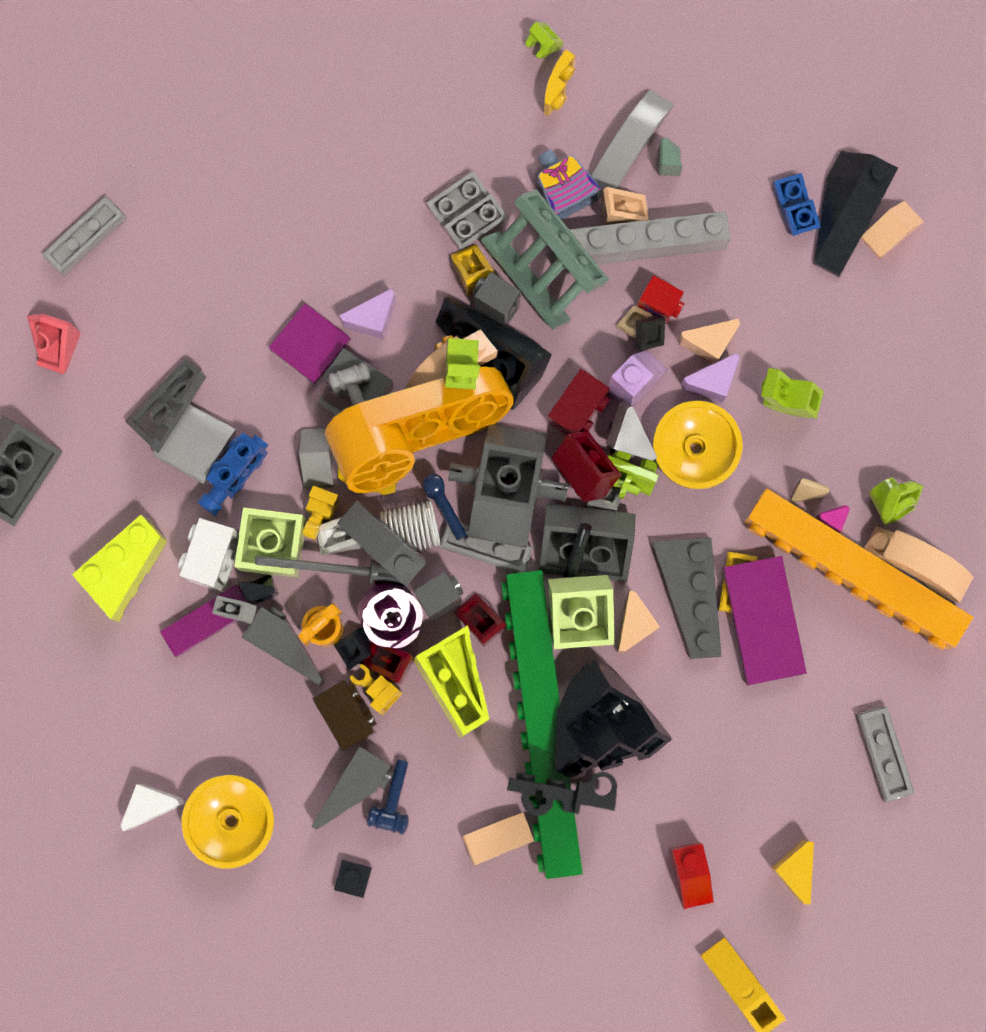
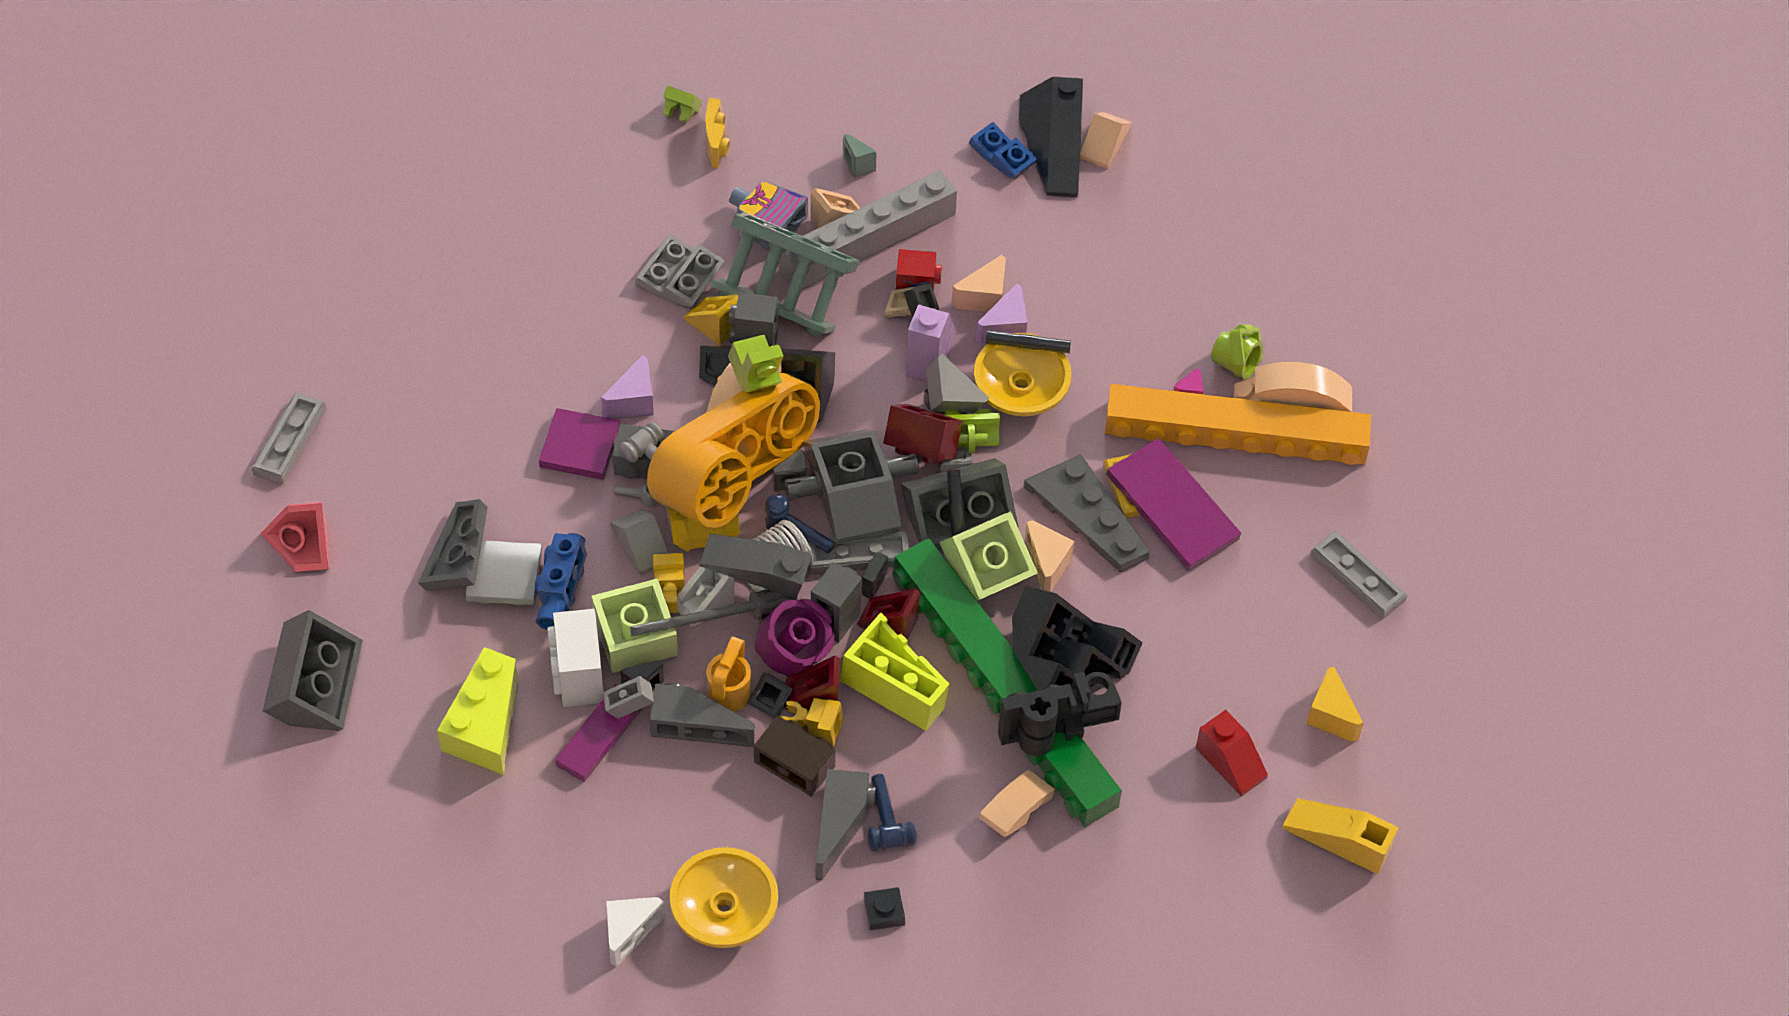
camera: 30 degrees left, 25 degrees down
dark red brick [547,369,611,435] -> none
light grey slope [591,90,674,192] -> none
lime brick [761,368,824,419] -> none
tan slope [790,478,830,502] -> none
none -> dark grey slope [773,449,807,491]
none -> pearl dark grey tile [862,552,888,598]
none -> black piece [986,330,1071,354]

